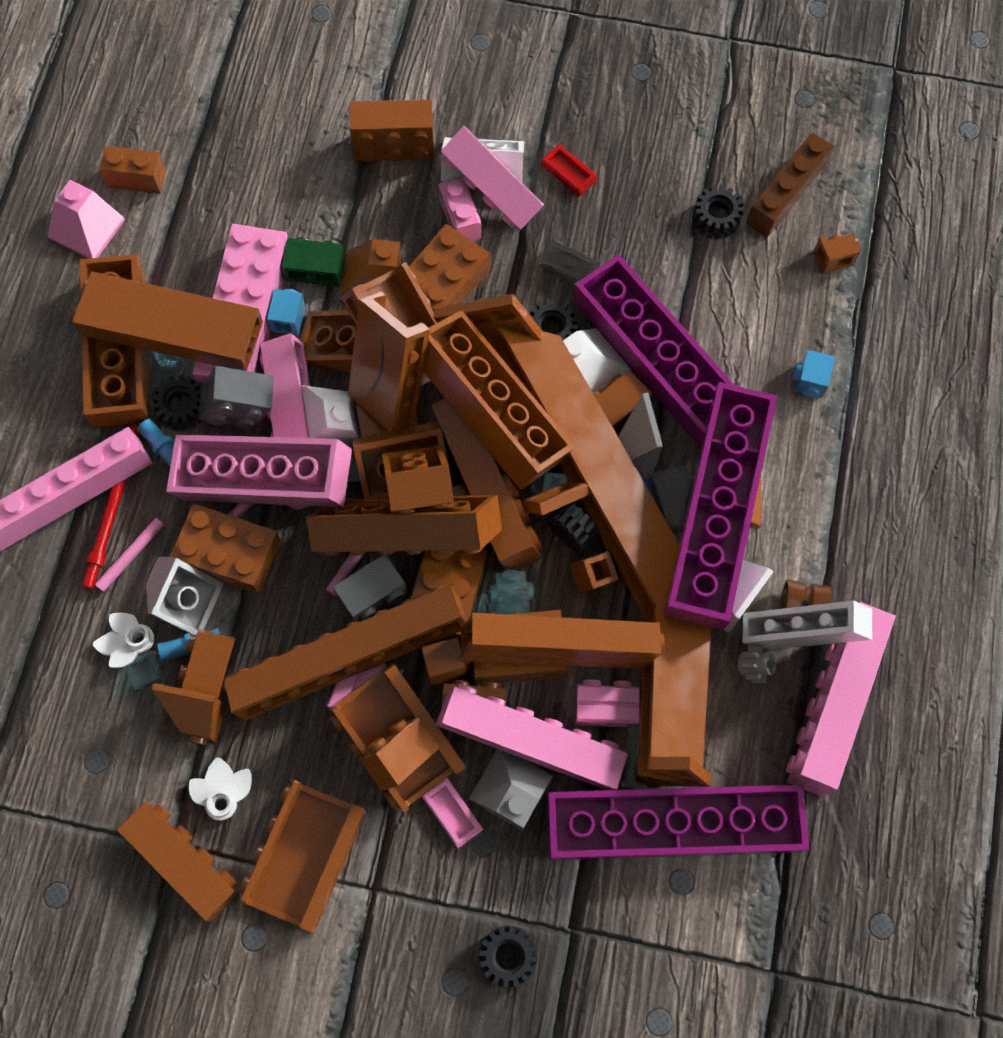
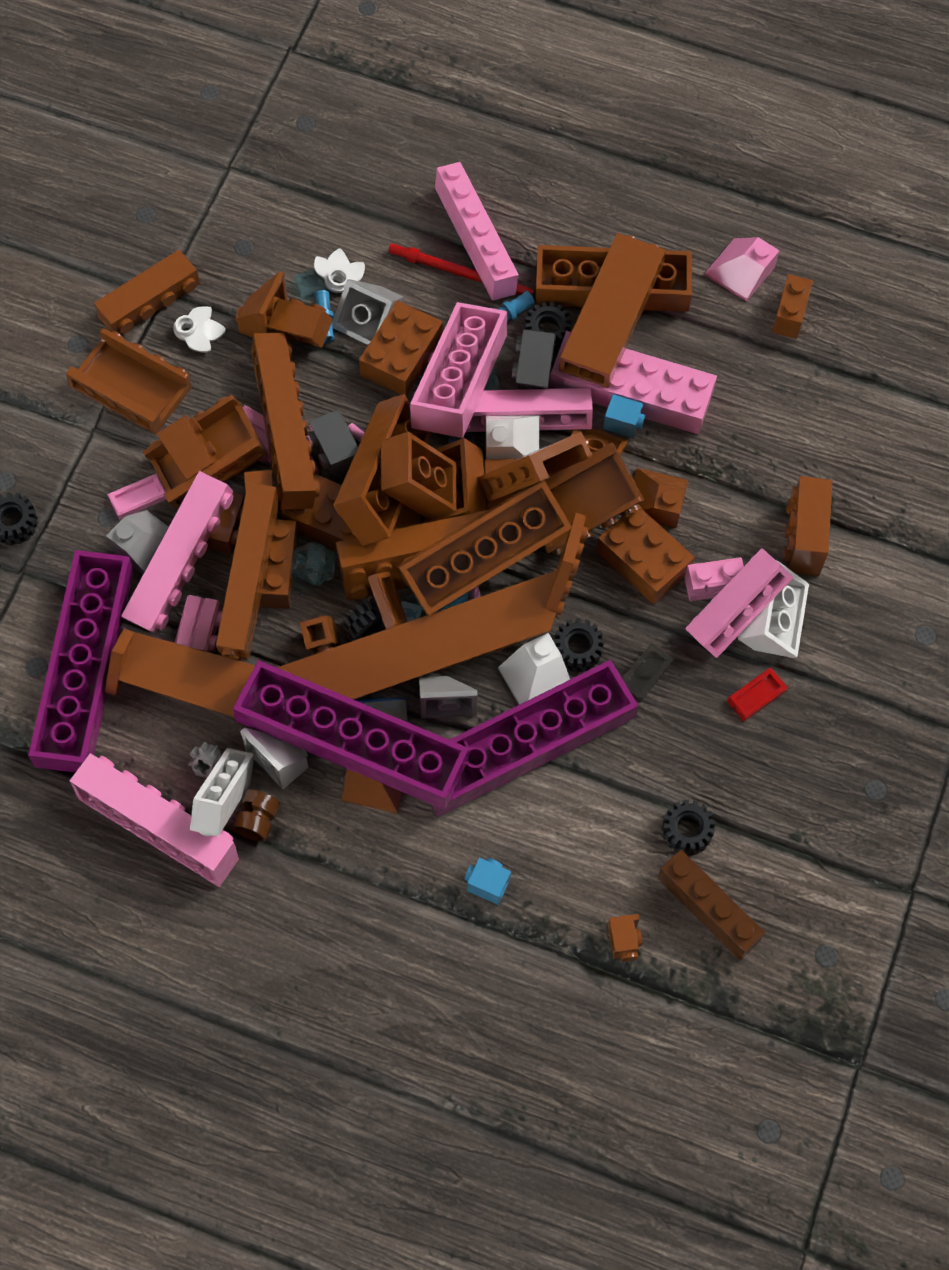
camera: 100 degrees right, 5 degrees down
bright pink bar [95,518,165,592] -> none
dark green brick [282,237,345,287] -> none
dark orange brick [593,370,652,432] -> none

